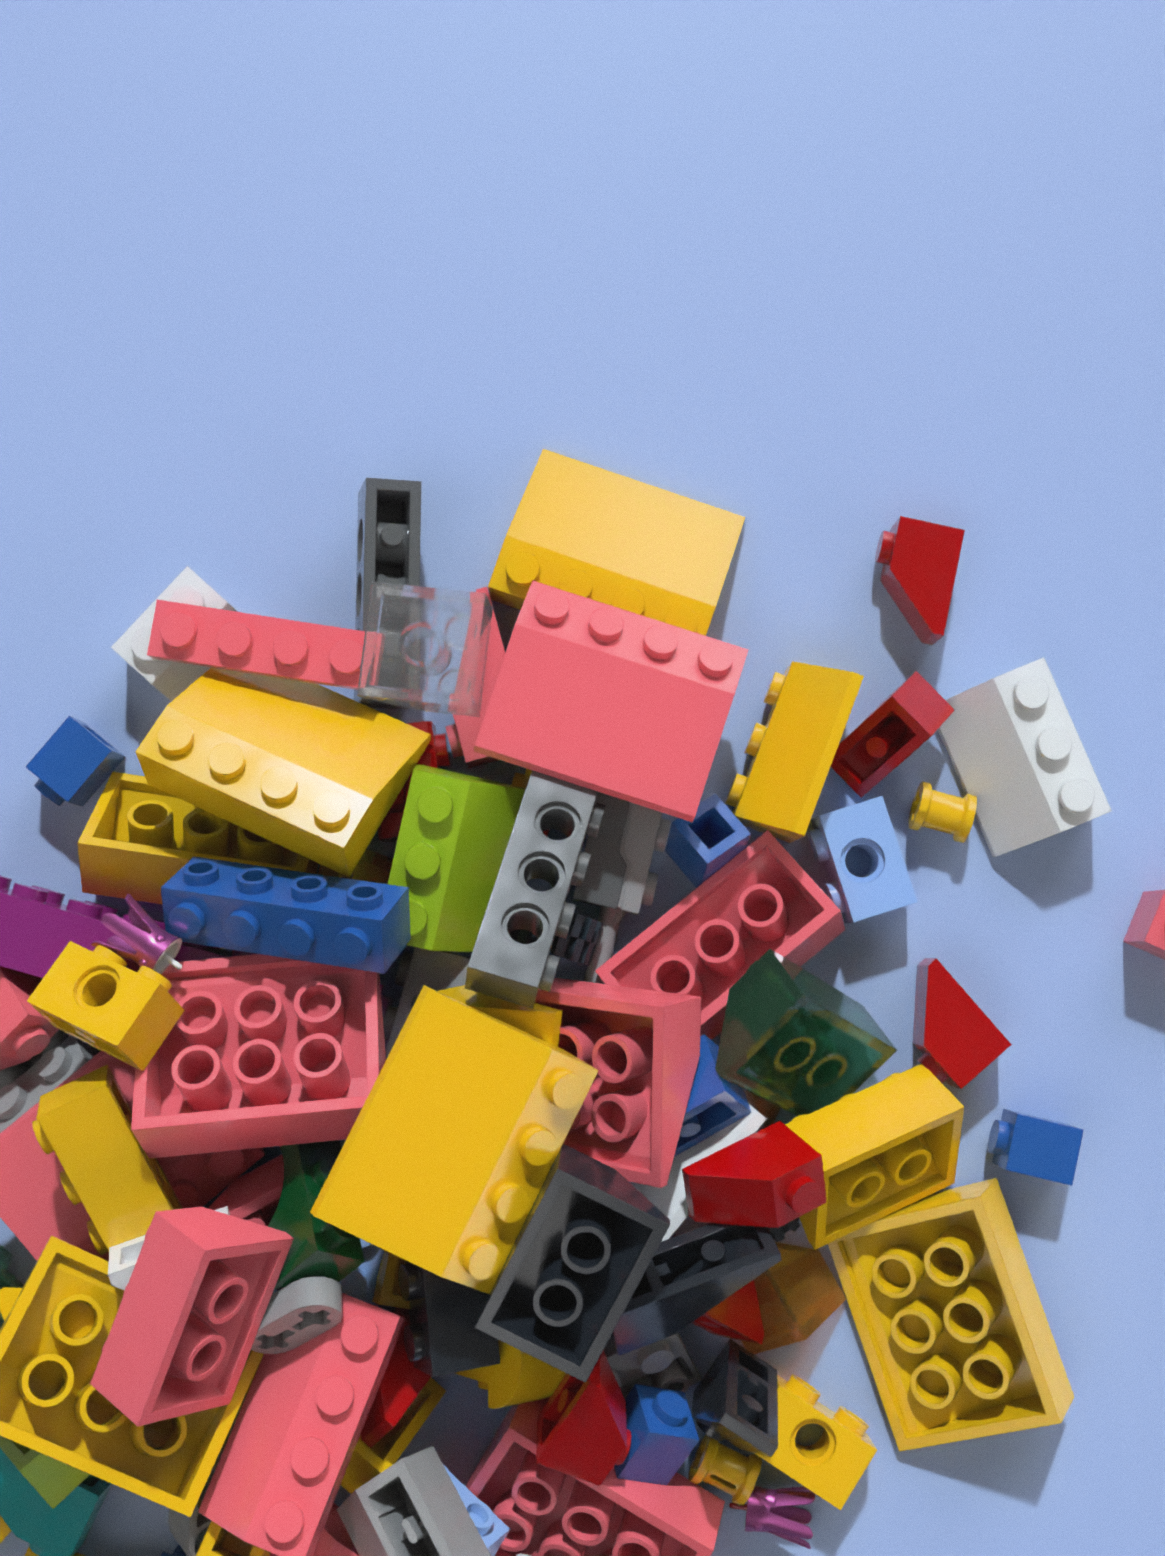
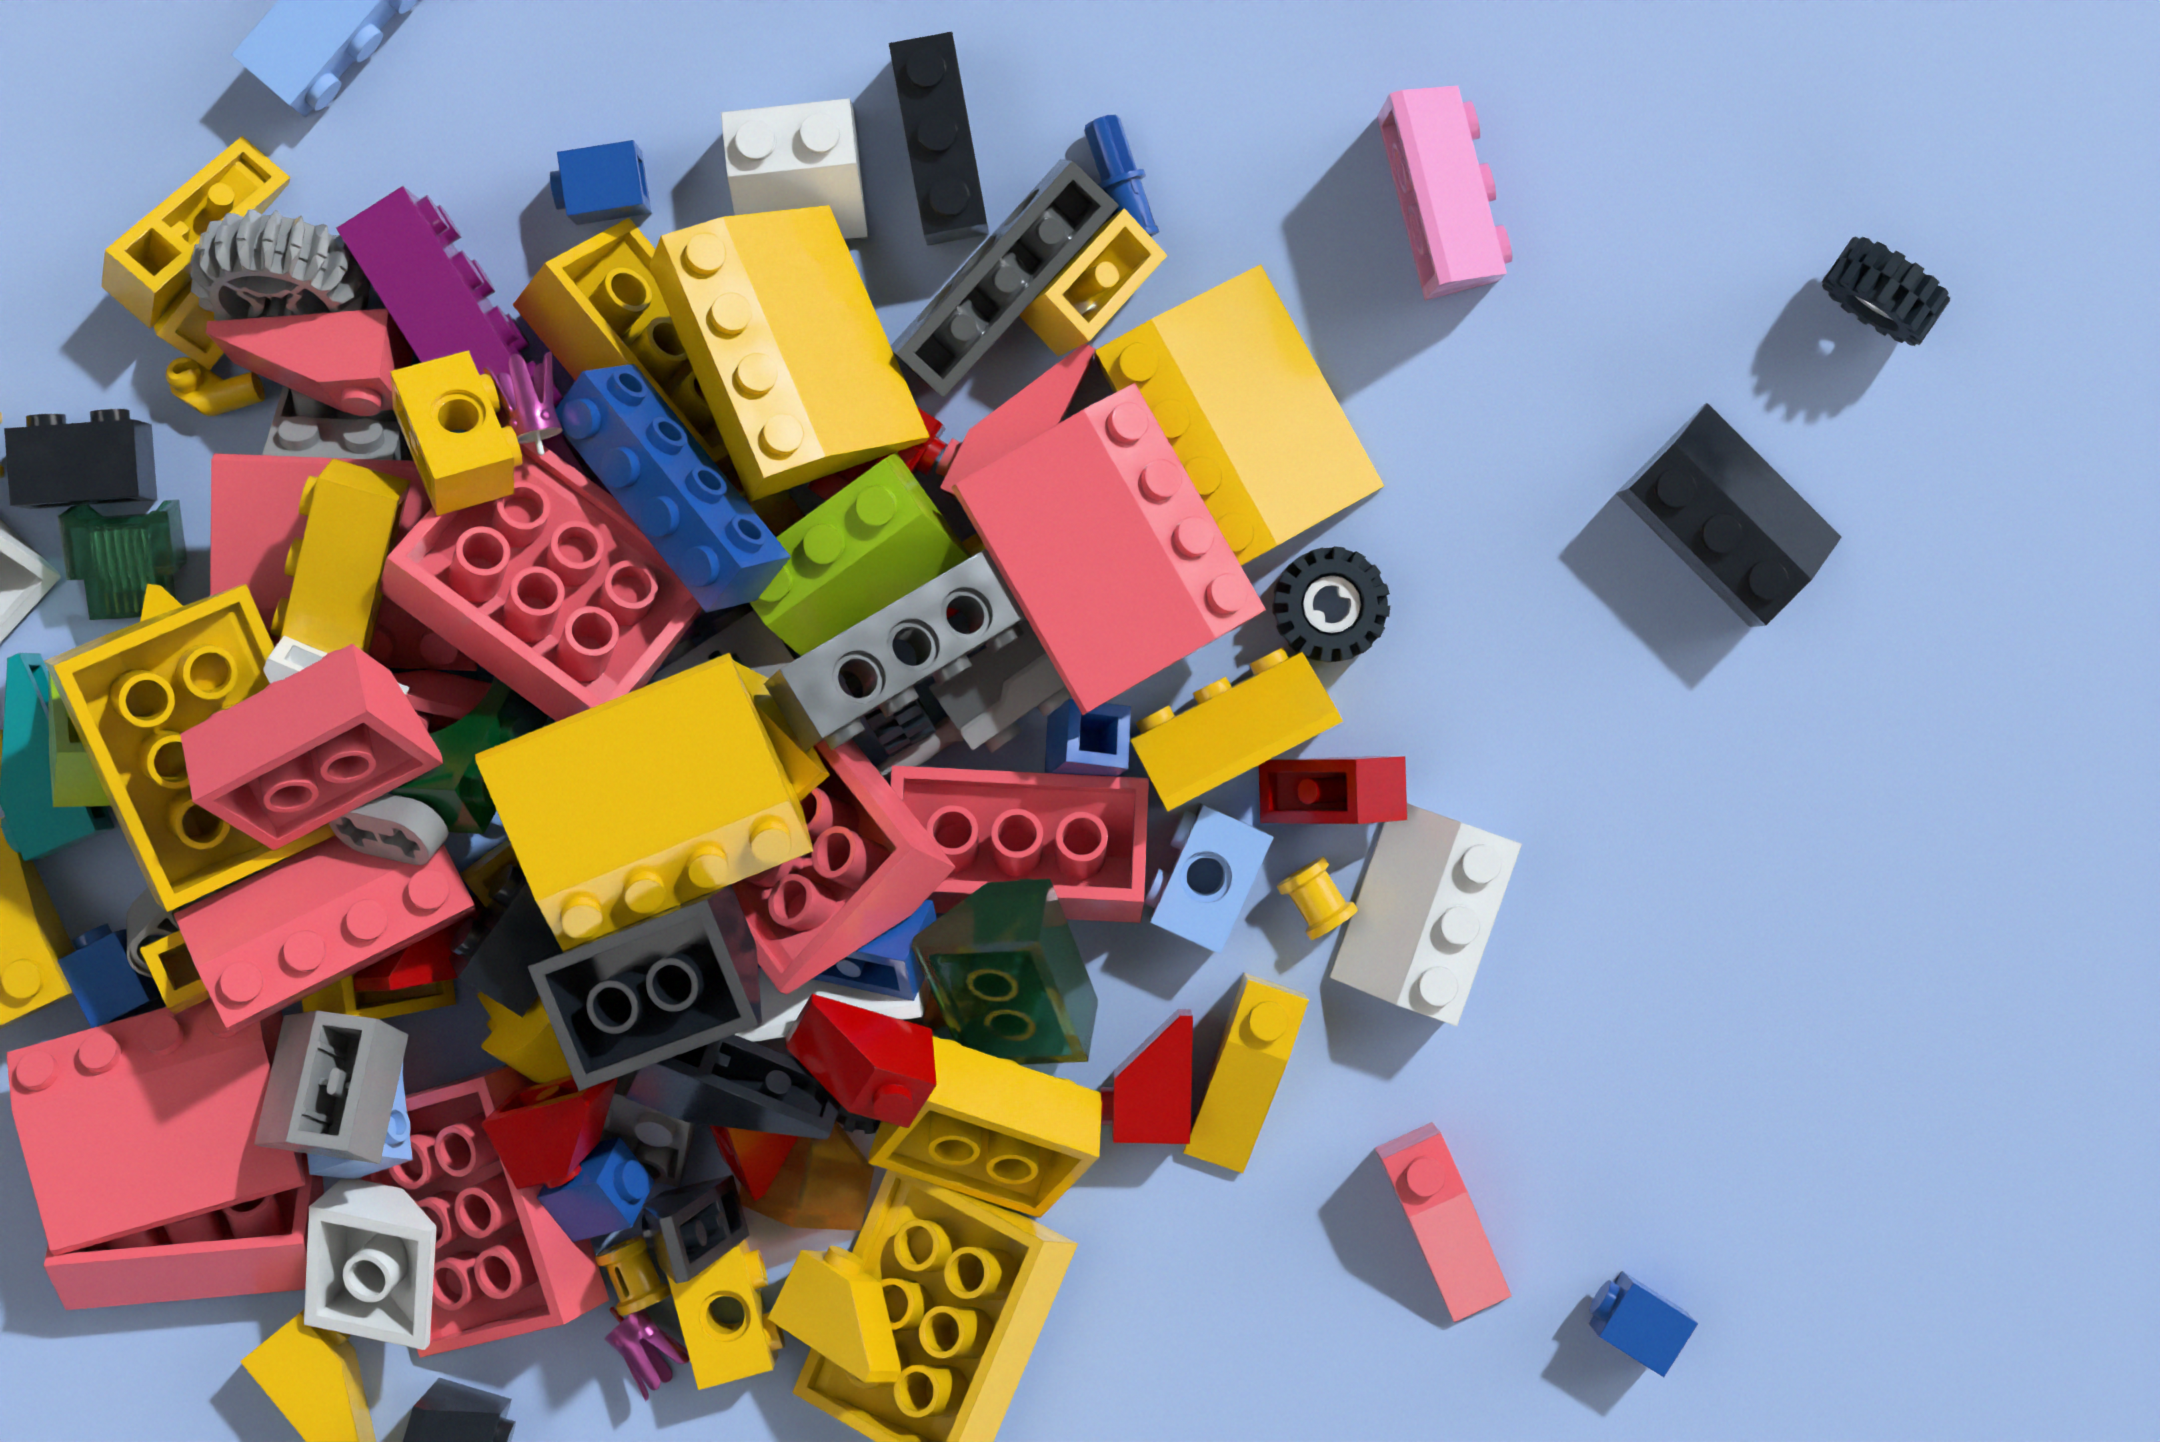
camera: 45 degrees right, 5 degrees up
coral plate [147,599,384,692] -> none
clear slope [357,582,493,717] -> none
red slope [875,516,965,645] -> none
blue brick [988,1109,1084,1186] -> none
none -> yellow slope [767,1246,902,1383]
none -> black brick [889,32,989,246]
none -> yellow slope [1019,208,1168,357]
none -> blue axle [1084,114,1159,237]
none -> yellow slope [1183,972,1309,1173]
none -> black bush [1272,546,1390,662]
none -> bright pink slope [1377,86,1512,301]
none -> black slope [1616,403,1842,627]
none -> black bush [1822,237,1950,346]

